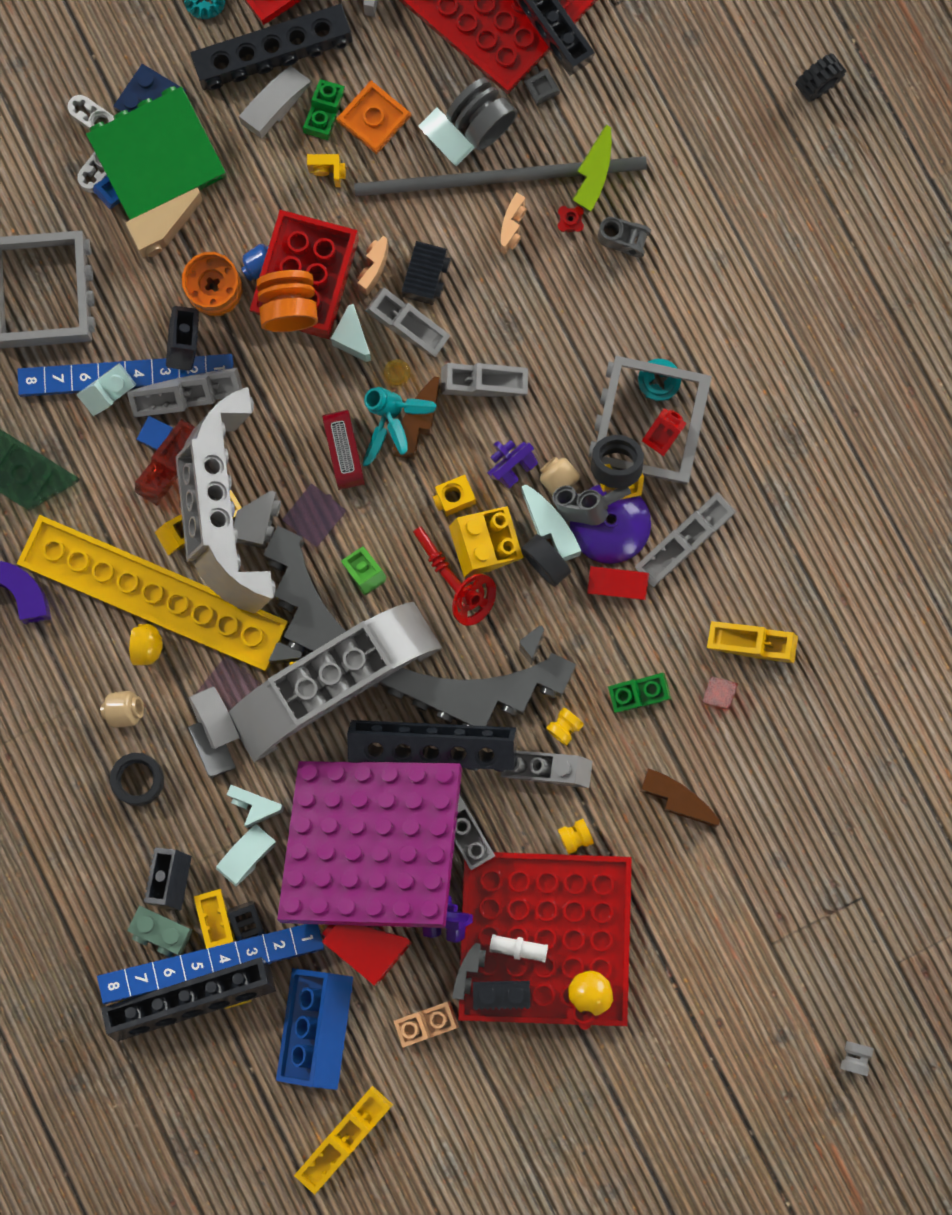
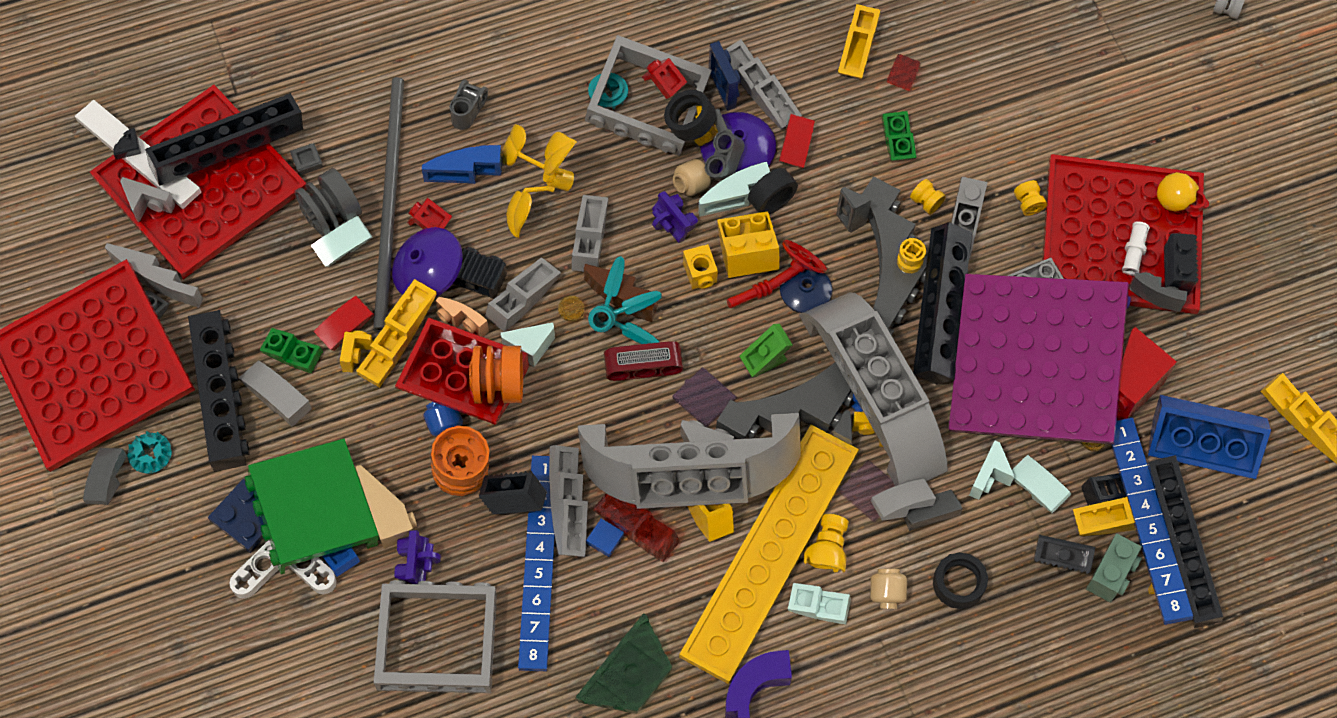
camera: 90 degrees left, 15 degrees down
light aqua slope [77,363,136,416] -> none
orange plate [336,80,411,155] -> none
light nougat slope [394,1001,459,1047] -> none
light nougat slope [501,192,527,254] -> none
red plate [557,206,584,232] -> none
lime slope [572,125,612,212] -> none
reddish brown slope [640,768,720,827] -> none
none -> red slope [313,296,375,351]
none -> yellow slope [356,279,437,388]
none -> dark purple dish [392,227,463,298]
none -> dark purple hips [394,530,441,584]
none -> red bracket [407,198,452,229]
none -> blue slope [422,145,502,184]
none -> yellow plant [502,124,577,238]
none -> dark blue plate [708,41,741,111]
none -> dark blue dish [780,269,832,313]
none -> light aqua slope [788,583,851,625]
none -> yellow wheel [816,514,849,548]
none -> yellow wheel [897,238,926,274]

